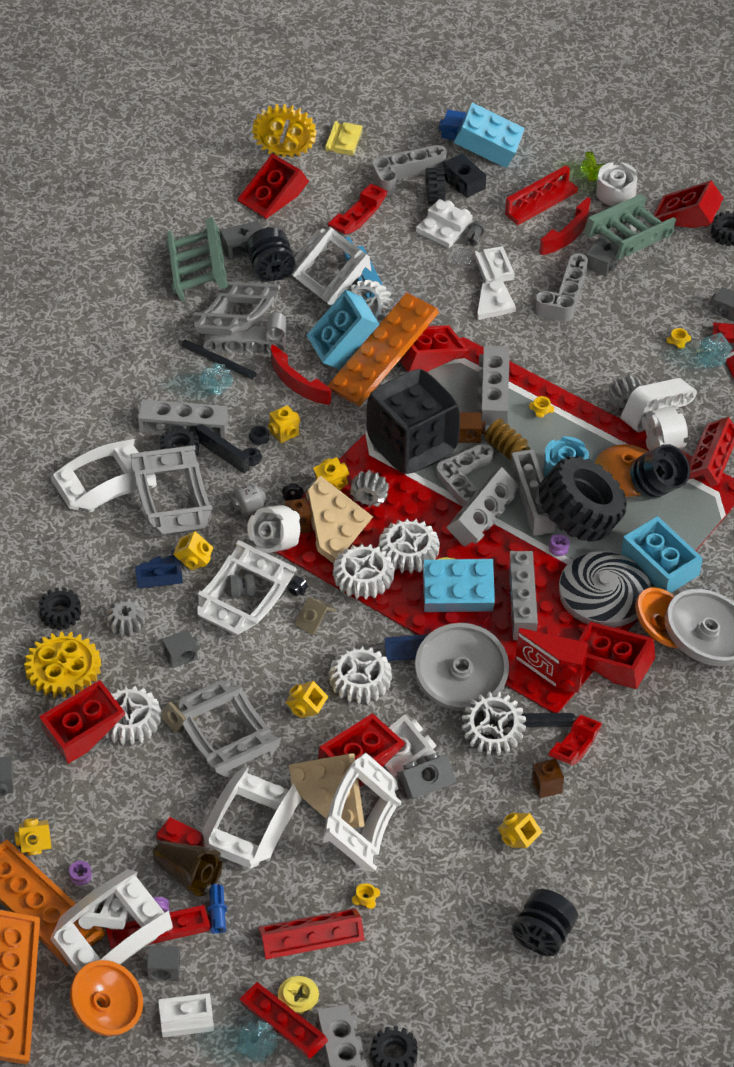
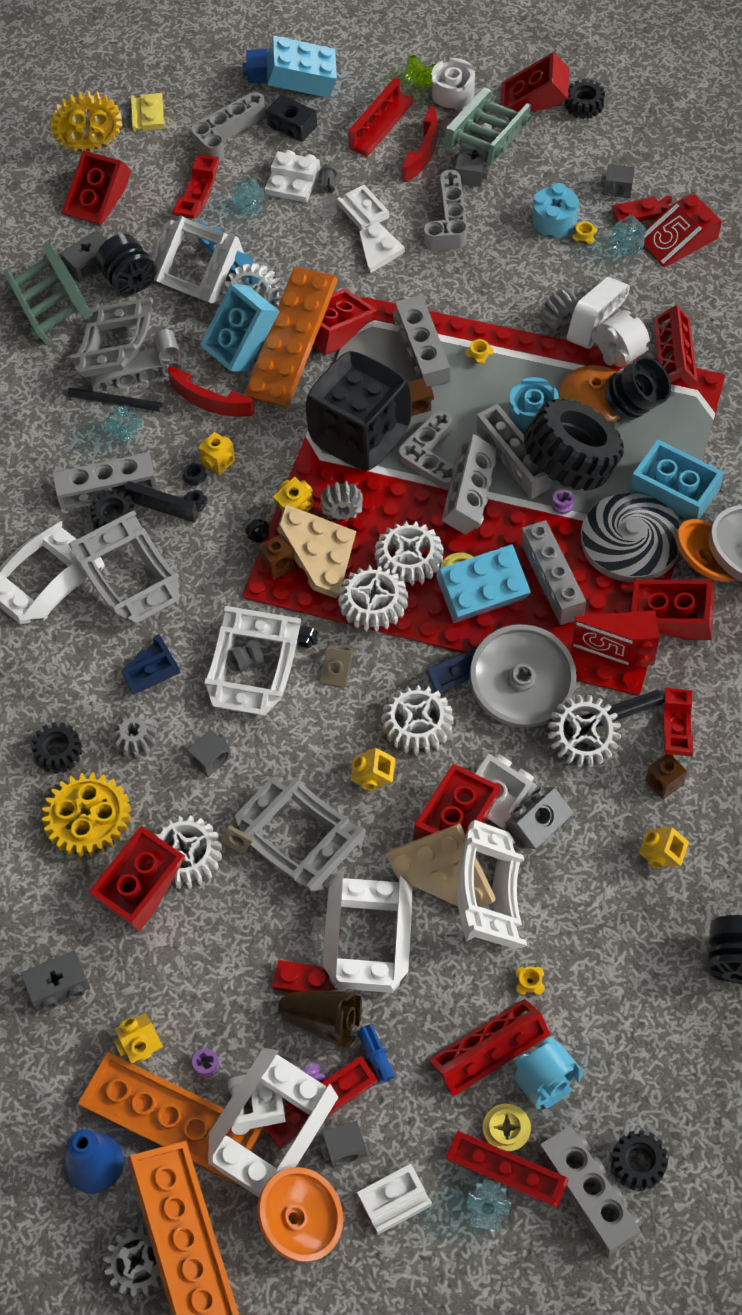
camera: 15 degrees left, 10 degrees up
yellow brick [173,531,213,570] -> none
light grey head [232,483,266,515] -> none
white brick [248,505,300,553] -> none
black tyre [425,167,446,204] -> none
pearl gold piece [484,418,530,462] -> none
none -> clear light blue brick [232,178,265,217]
none -> medium azure brick [514,1037,583,1109]
none -> medium azure brick [532,183,579,237]

